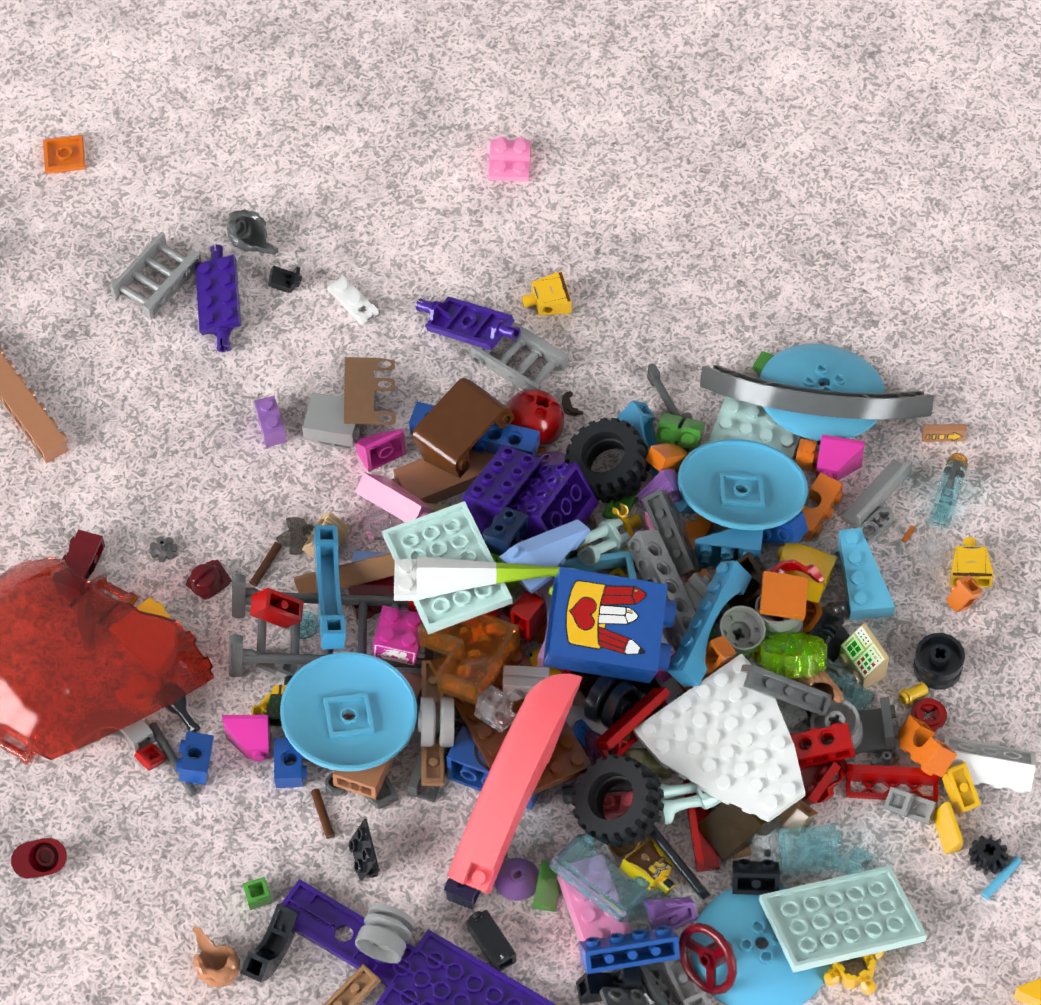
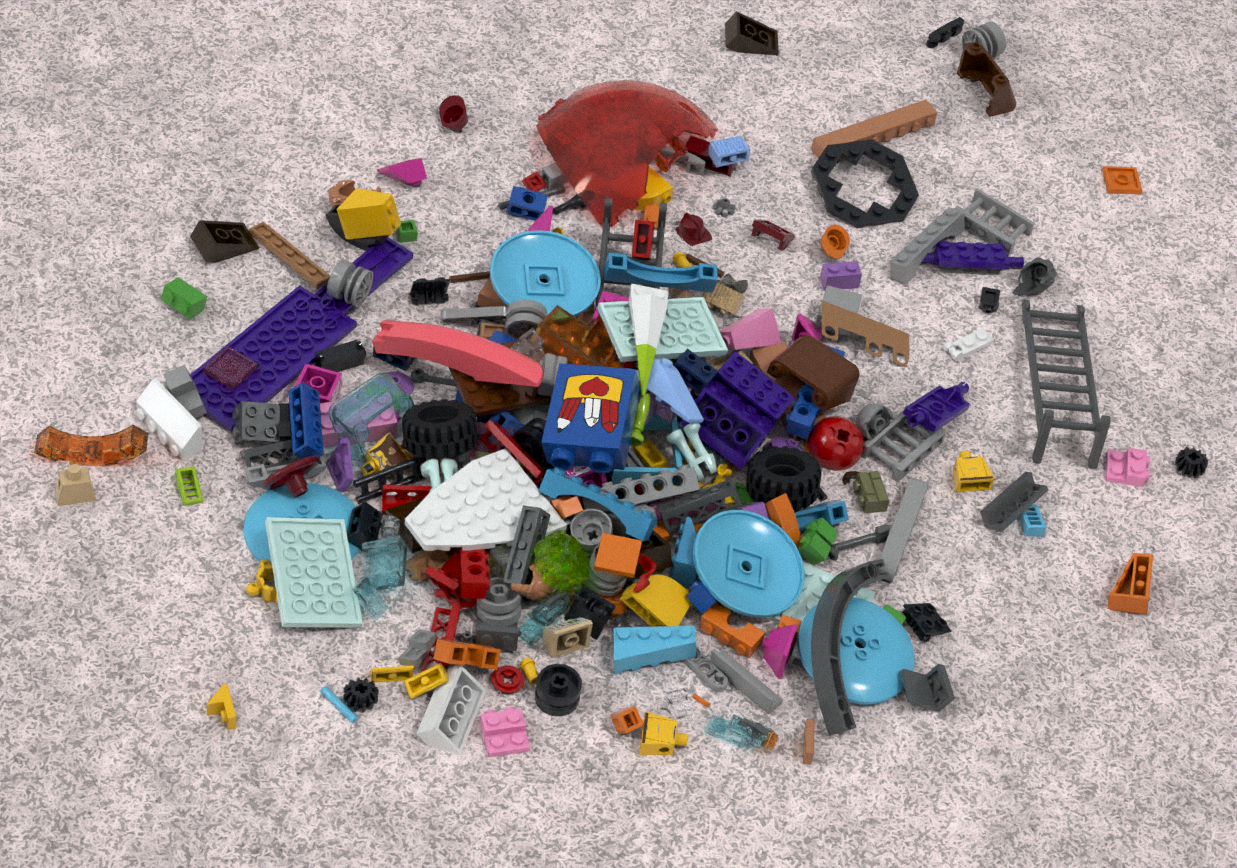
camera: 85 degrees right, 10 degrees down
none -> dark pink brick [295,364,342,403]
none -> yellow slope [337,188,401,239]
none -> dark pink slope [377,158,427,186]
none -> light grey beam [441,306,507,322]
none -> bright pink plate [480,707,530,757]
none -> orange bracket [644,203,660,229]
none -> yellow pin [673,252,692,268]
none -> light blue brick [708,135,750,167]
none -> dark red piece [751,220,795,251]
none -> black plate [811,139,919,228]
none -> orange piece [821,224,850,259]
none -> olive brick [853,471,889,513]
none -> light grey cylinder [856,403,893,441]
none -> light grey beam [876,477,929,582]
none -> light grey arch [890,207,965,284]
none -> dark grey bracket [900,664,955,712]
none -> black hinge [902,603,952,642]
none -> dark grey fence [980,471,1048,531]
none -> medium azure slope [1020,504,1046,536]
none -> dark grey piece [1021,300,1111,469]
none -> orange wedge [1107,553,1153,615]
none -> black gear [1175,447,1208,478]

